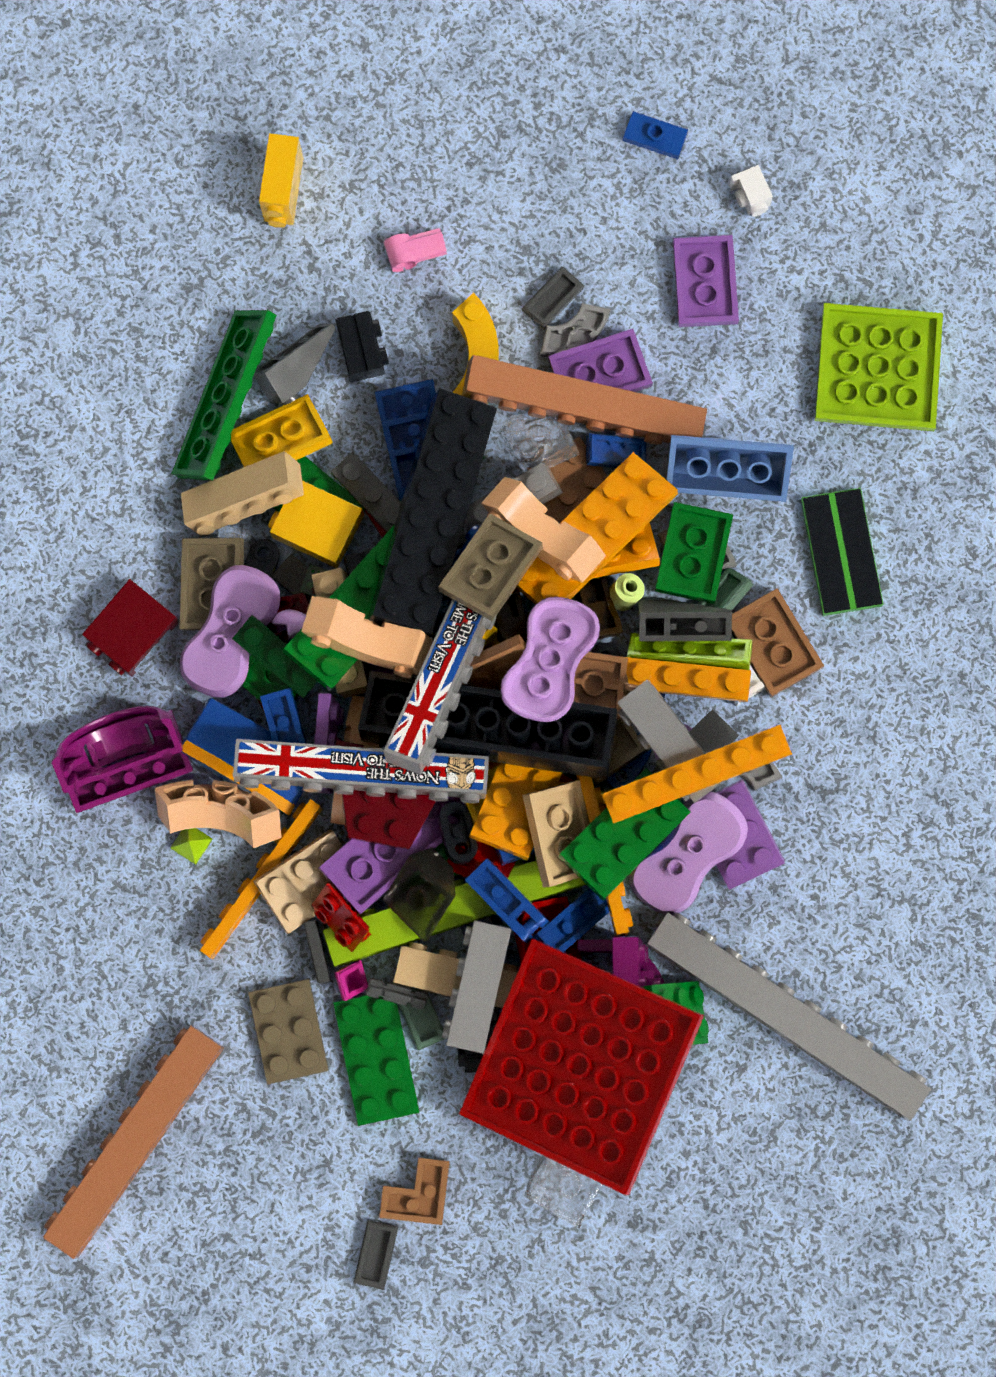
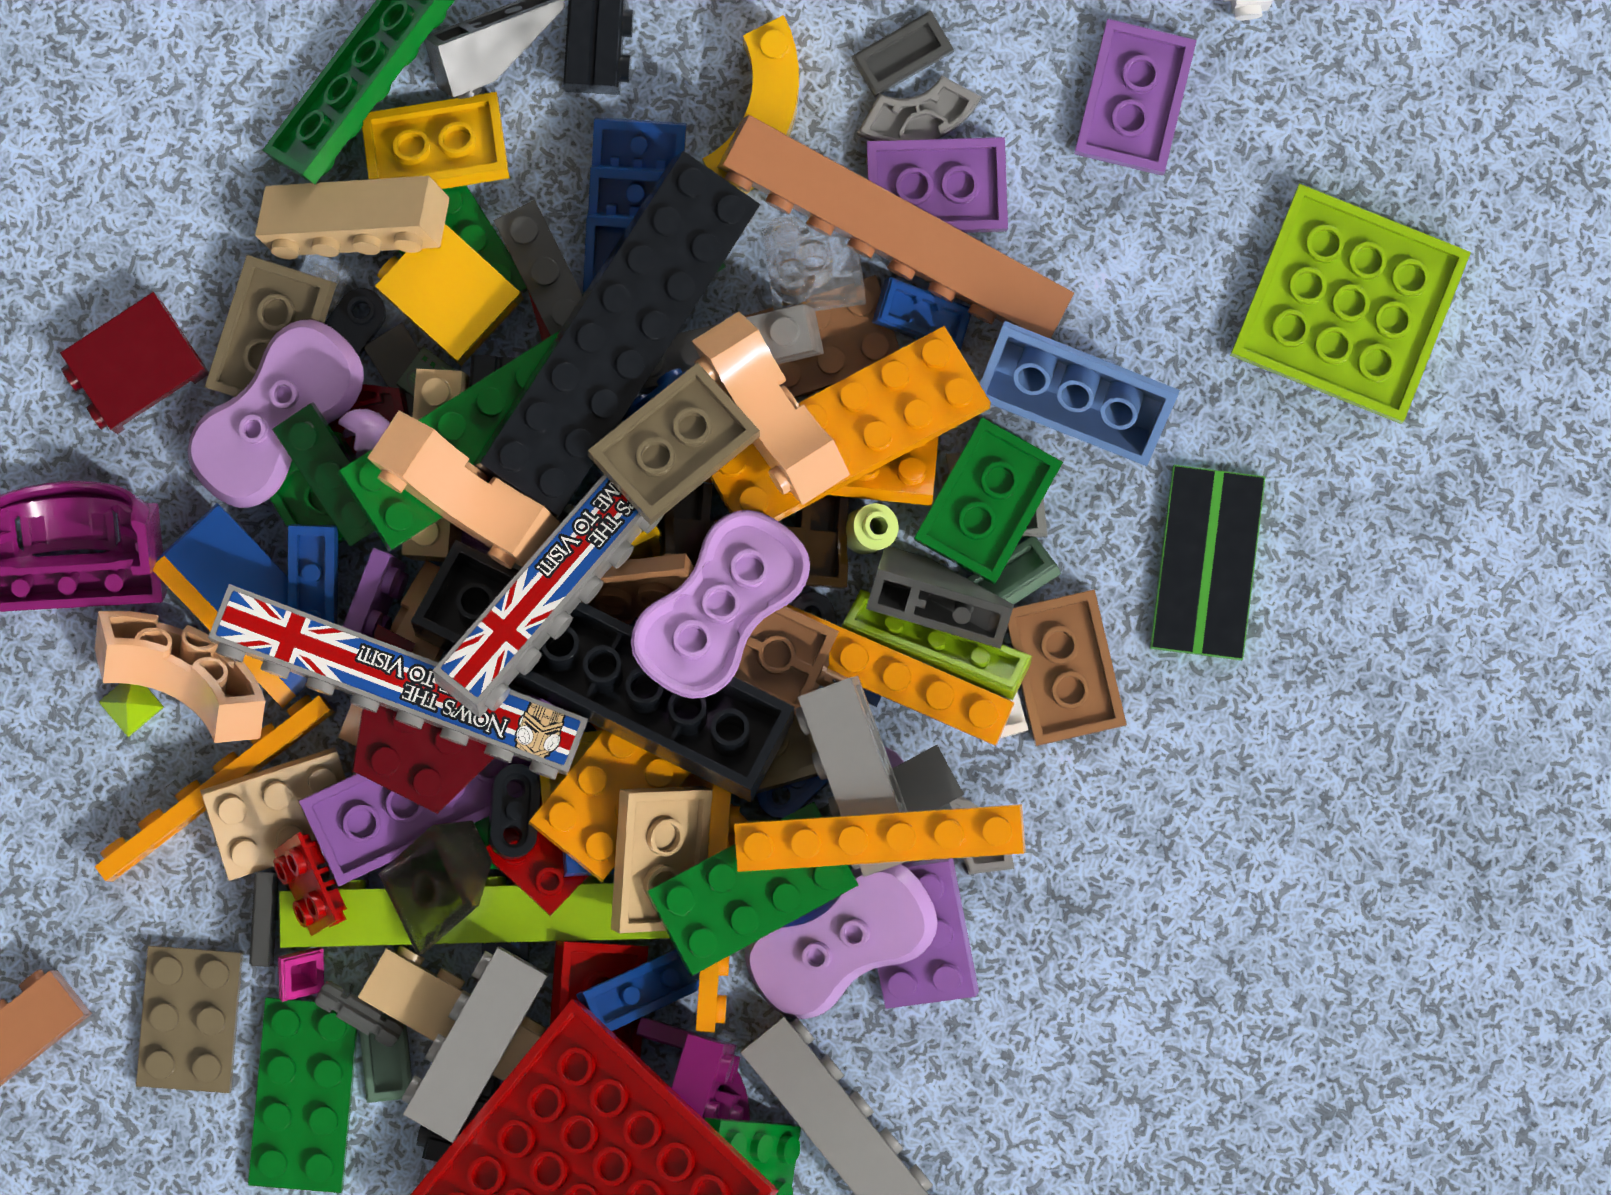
camera: 15 degrees right, 5 degrees up
blue plate [465,858,549,943] -> none

